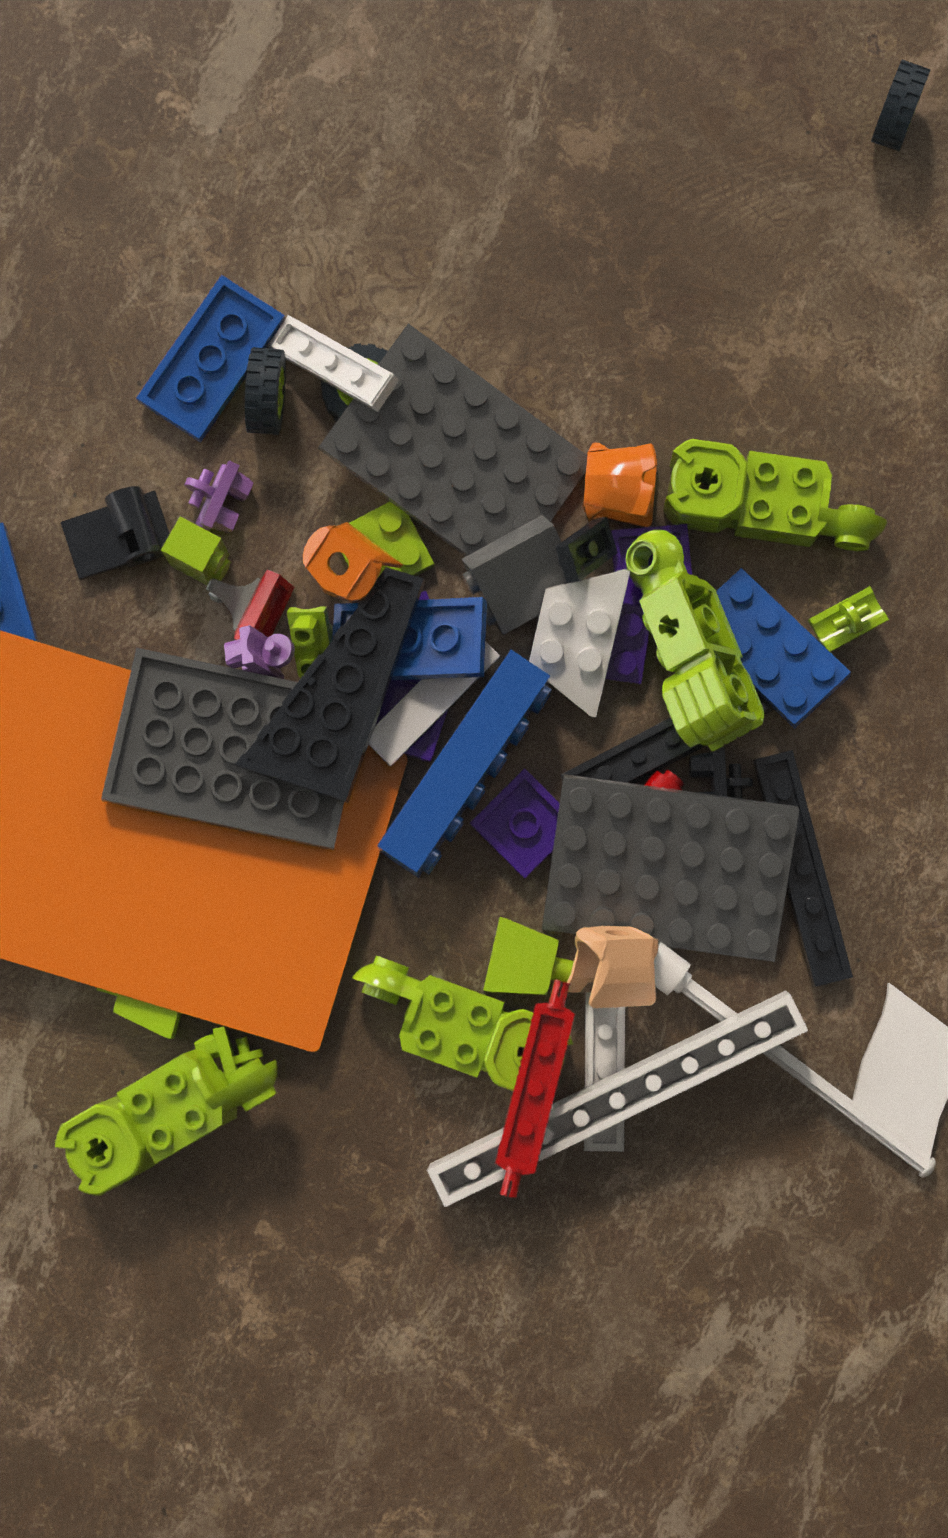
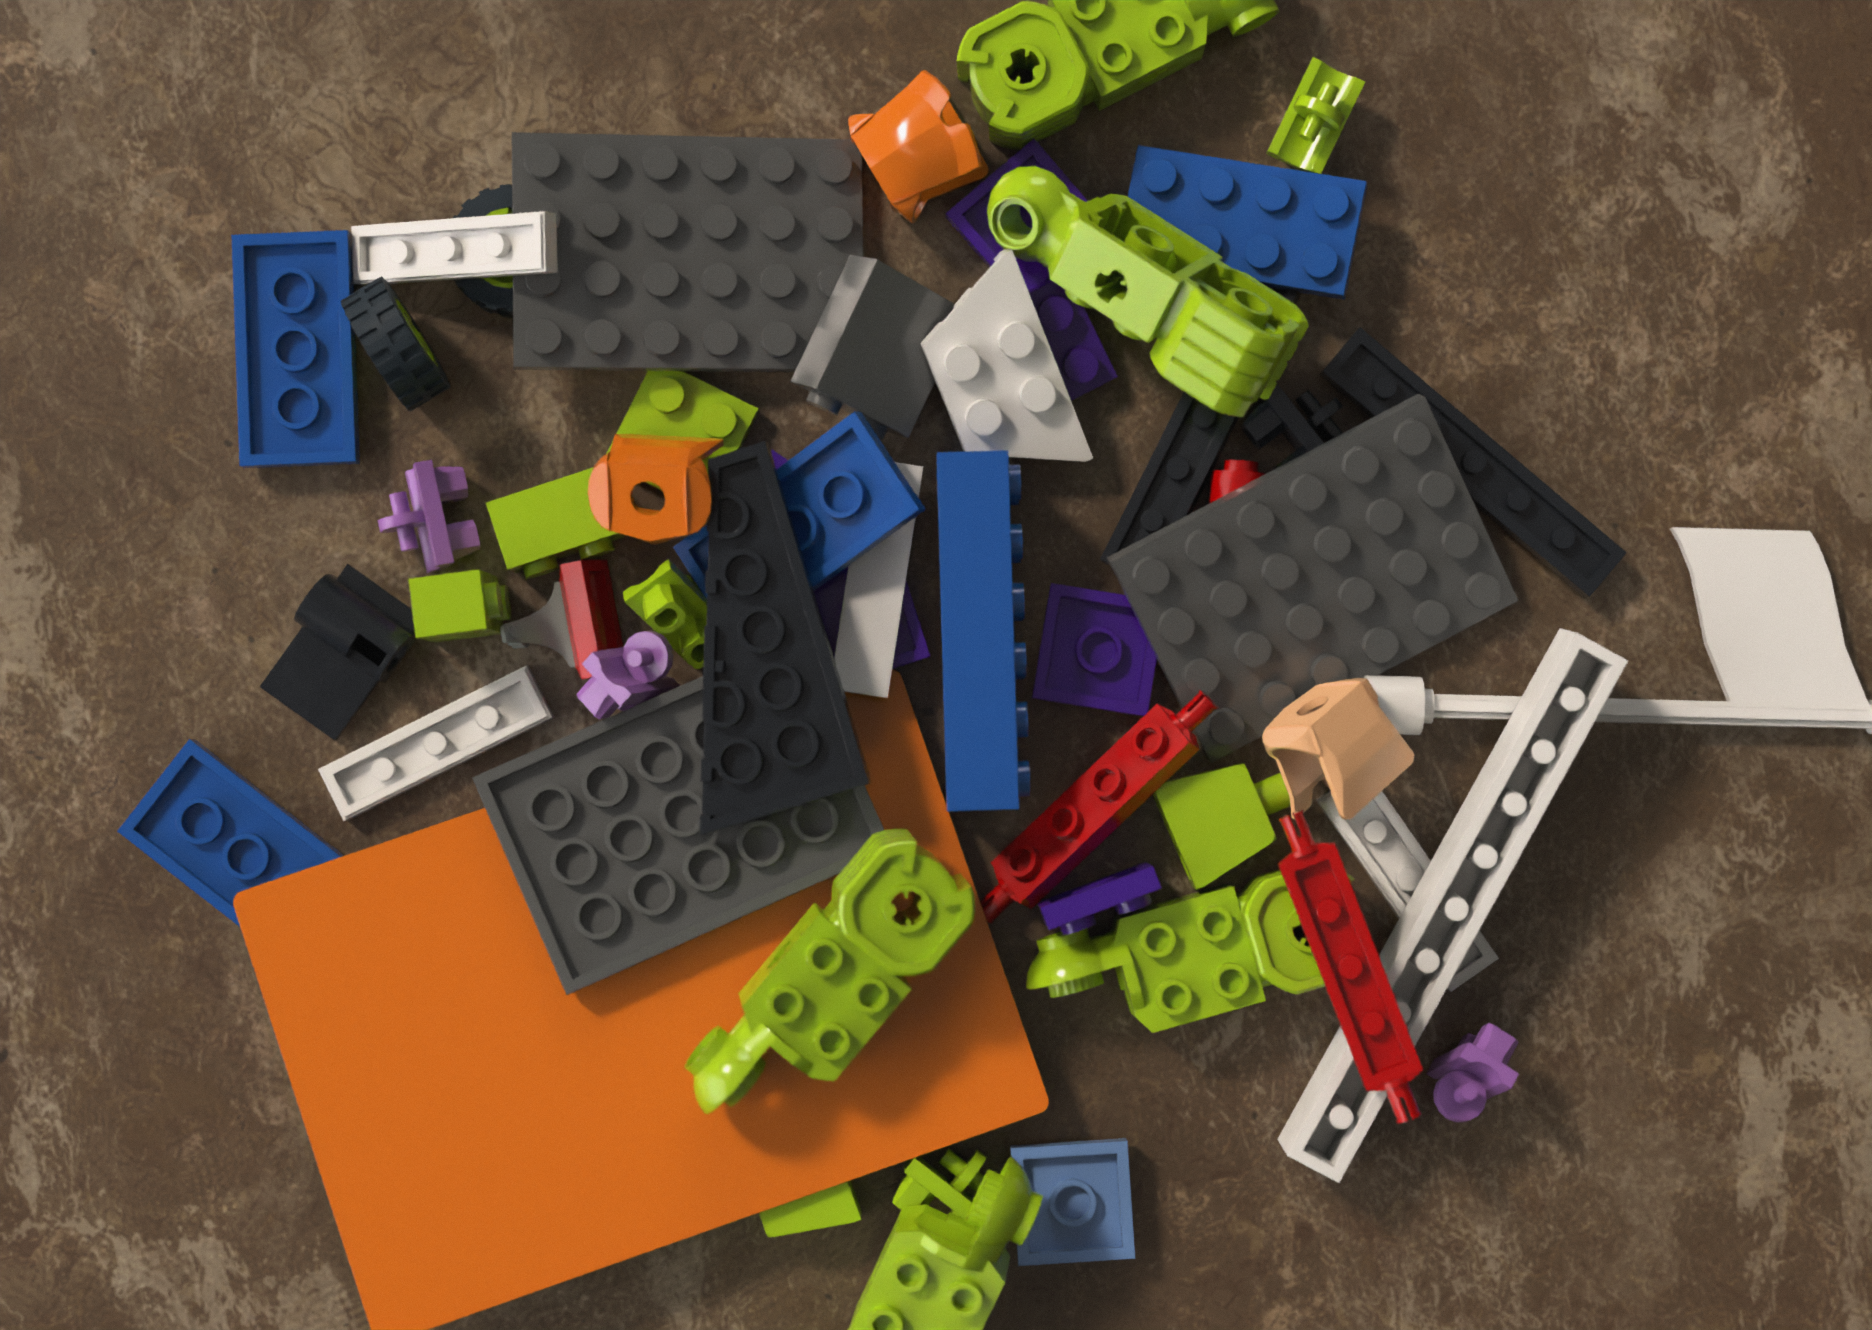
camera: 35 degrees left, 5 degrees up
black plate [555,517,618,583] -> none
none -> white tile [318,665,555,821]
none -> lime brick [486,467,625,579]
none -> lime brick [684,828,975,1114]
none -> red plate [980,690,1218,924]
none -> medium blue plate [1010,1138,1135,1266]
none -> dark purple plate [1037,862,1161,936]
none -> medium lavender hips [1426,1023,1519,1122]

